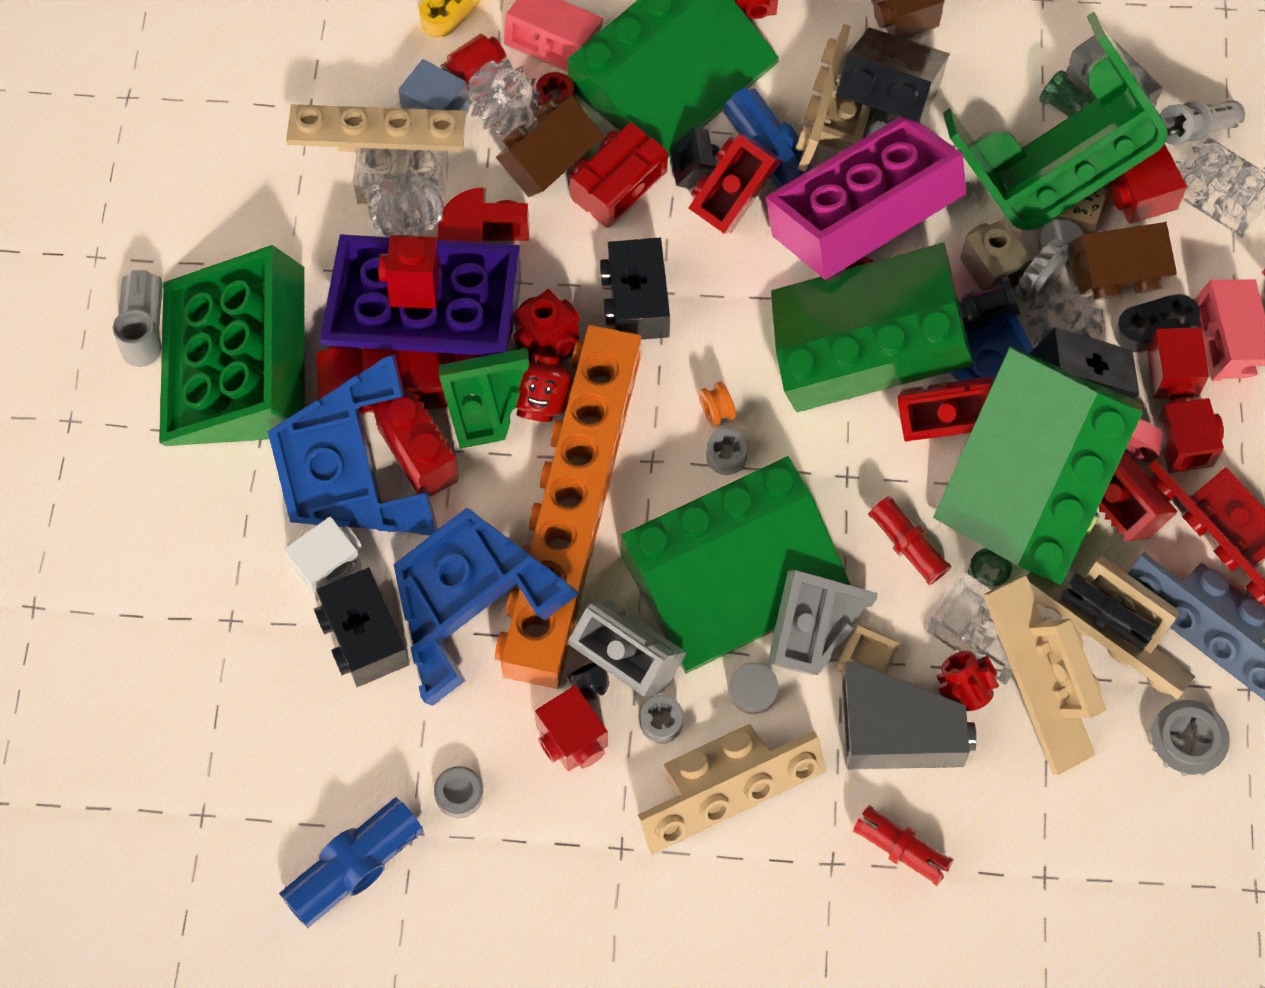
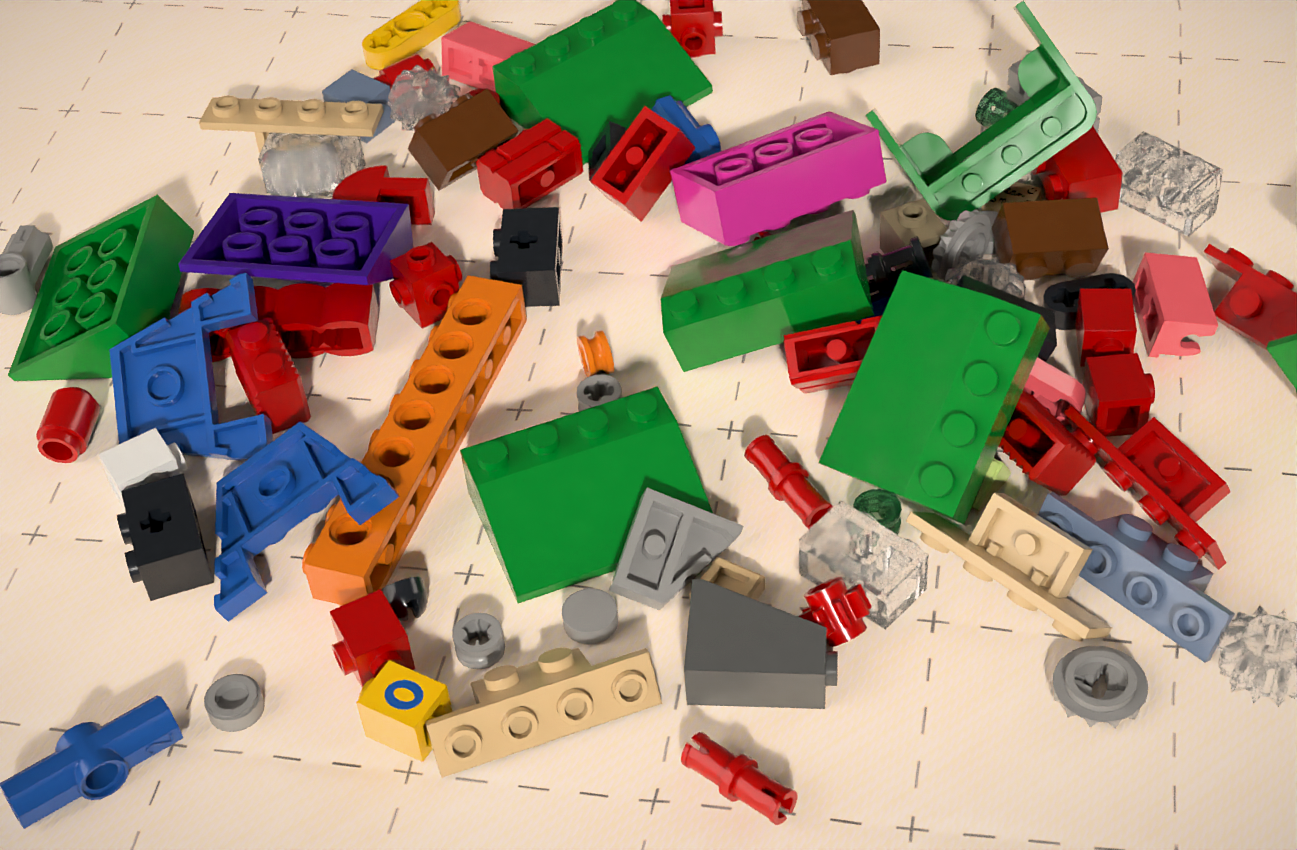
camera: 10 degrees right, 20 degrees down
red brick [379,235,440,309] -> none
green wing [439,348,529,449] -> none
red head [516,352,572,422] -> none
light grey brick [567,600,686,697] -> none
tan bracket [795,23,871,172] -> none
black brick [836,27,950,123] -> none
tan bracket [983,575,1106,775] -> none
black pin [1060,572,1159,652] -> none
light grey pin [1160,100,1246,145] -> none
none -> red brick [36,387,100,463]
none -> yellow brick [356,660,453,762]

